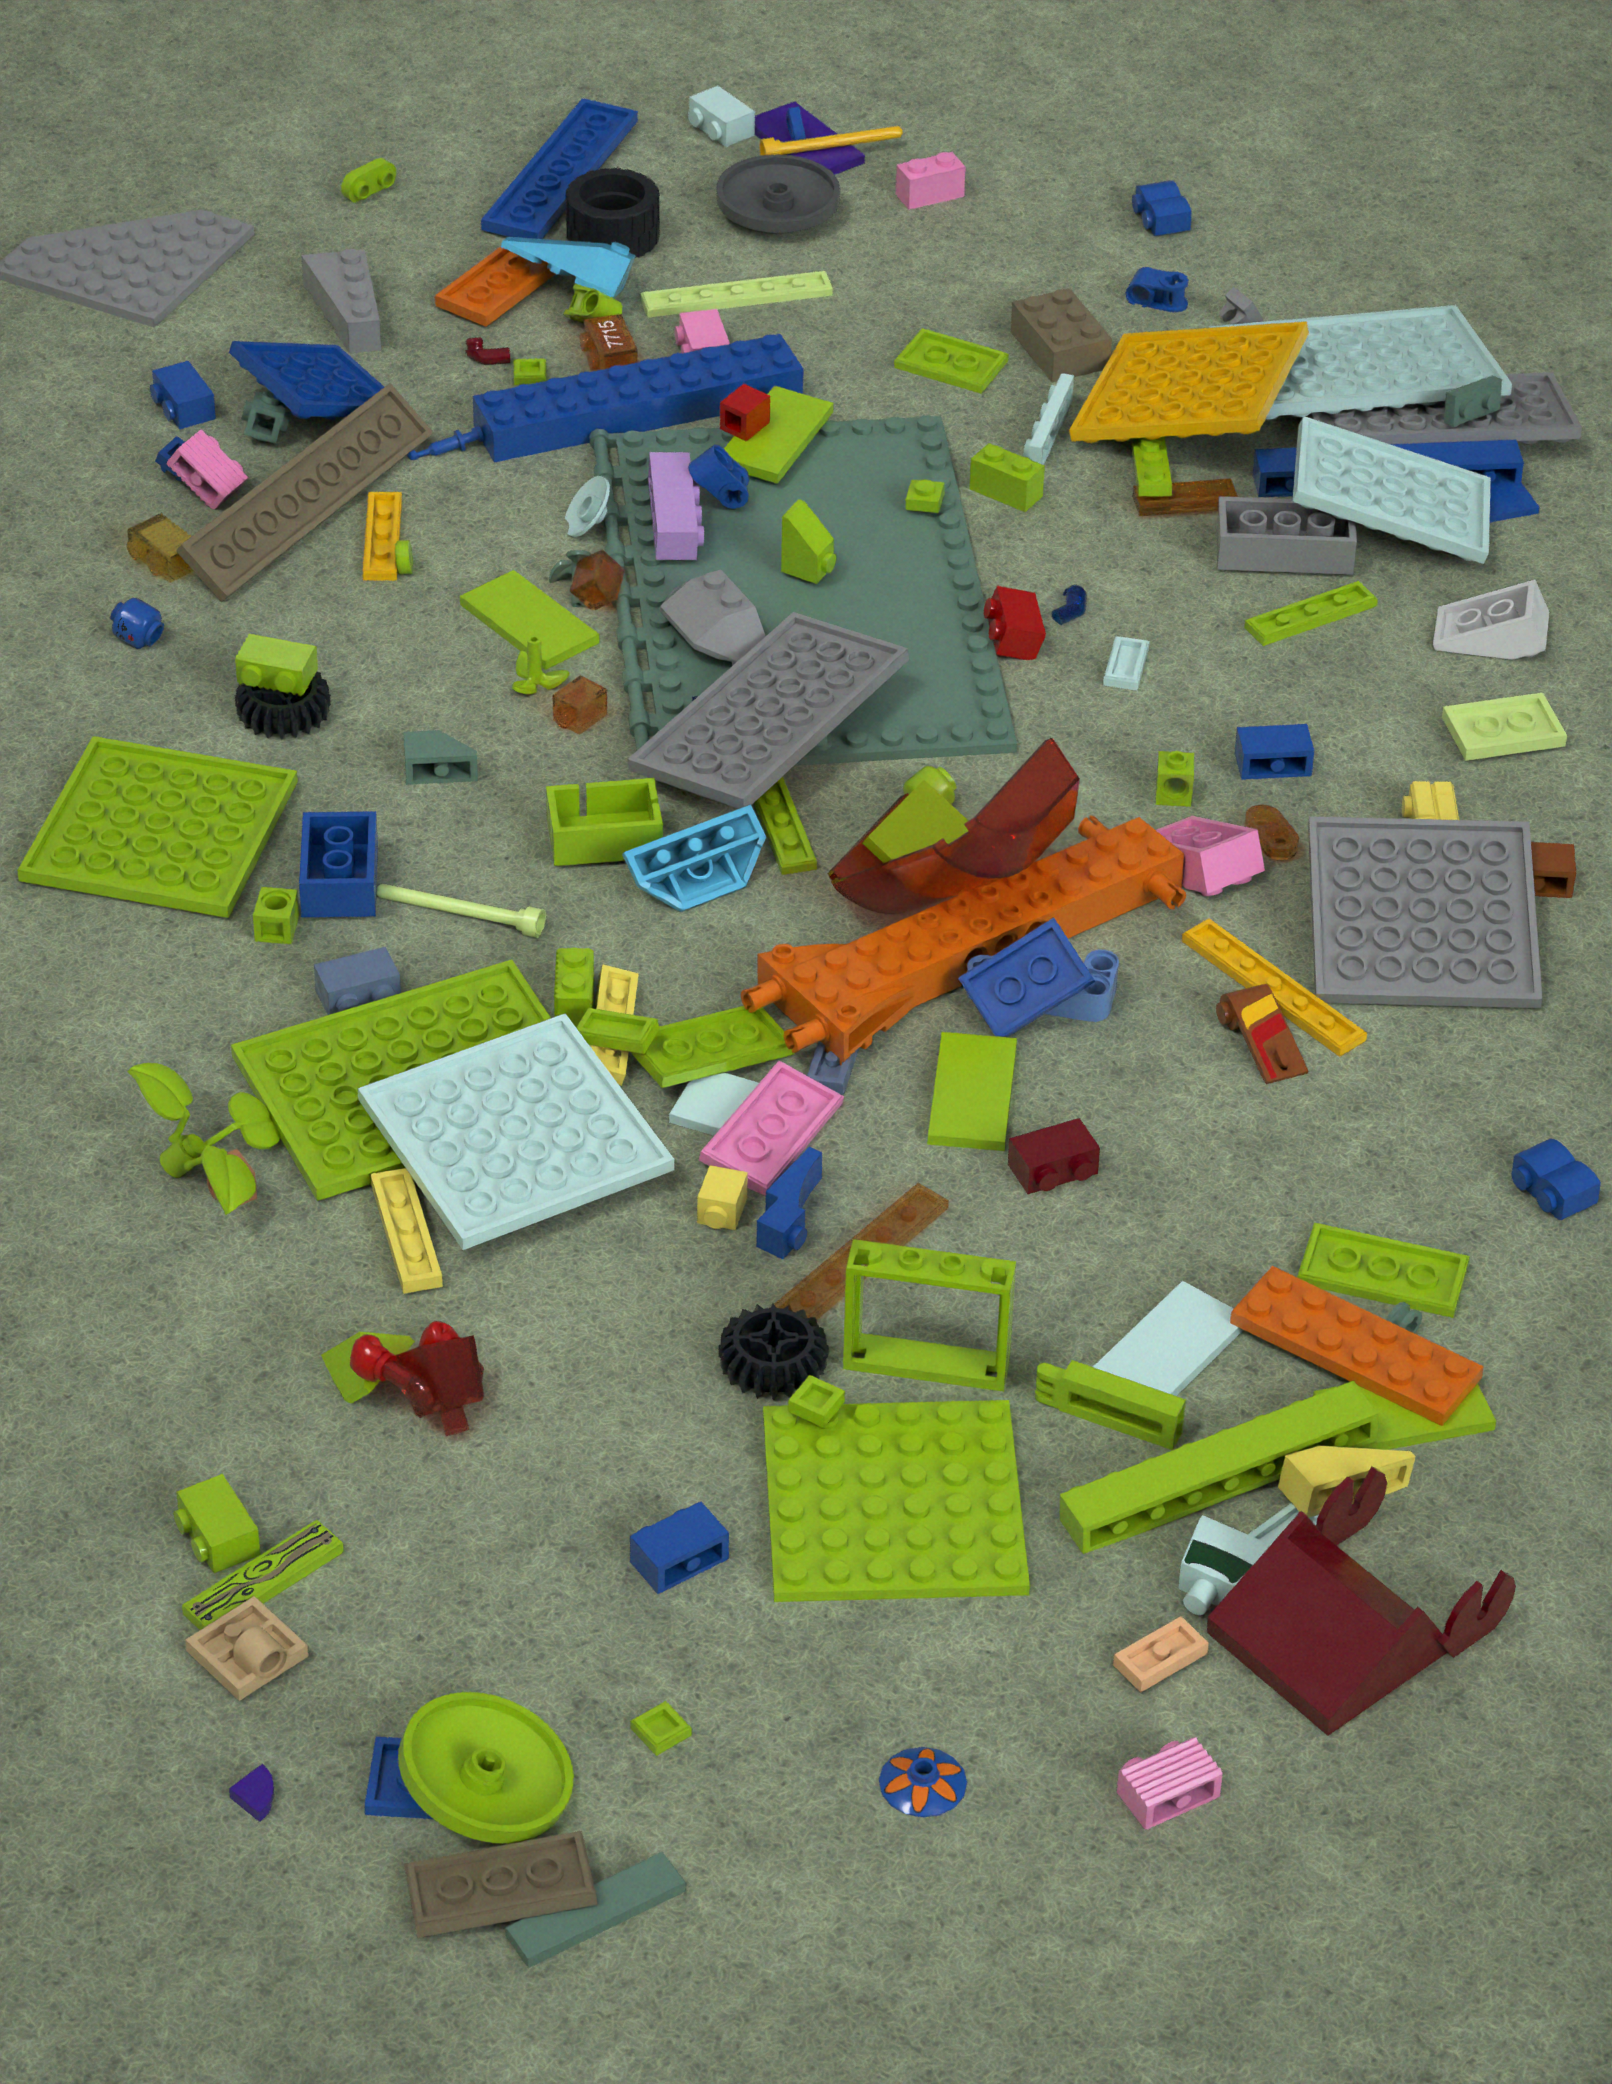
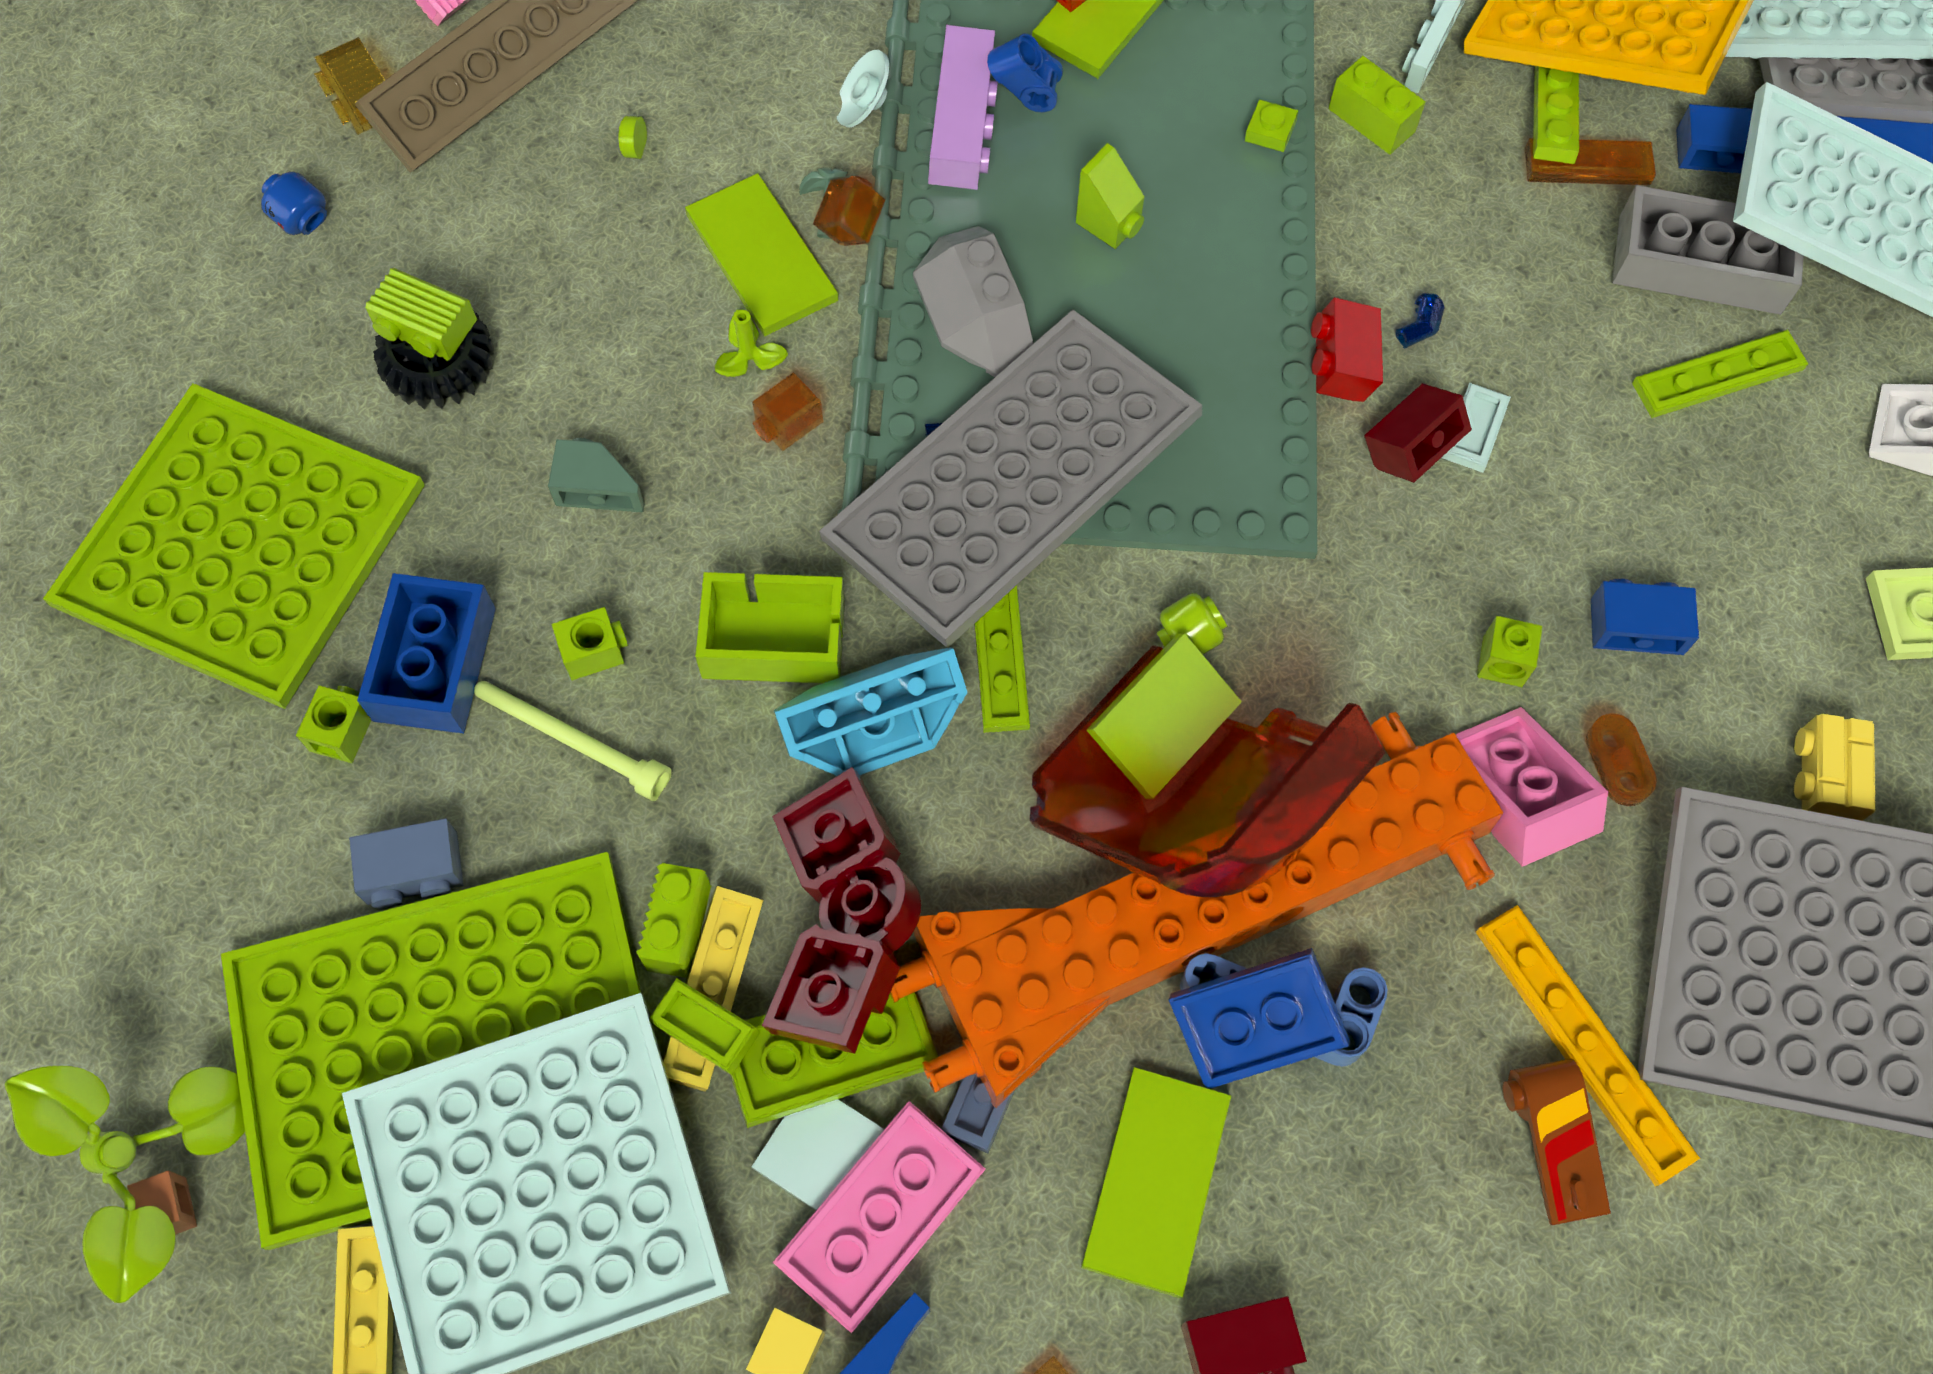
camera: 10 degrees right, 25 degrees up
yellow tile [363,492,402,580] -> none
none -> lime brick [551,607,628,680]
none -> dark red plate [762,767,921,1054]
none -> dark red brick [1364,383,1472,483]

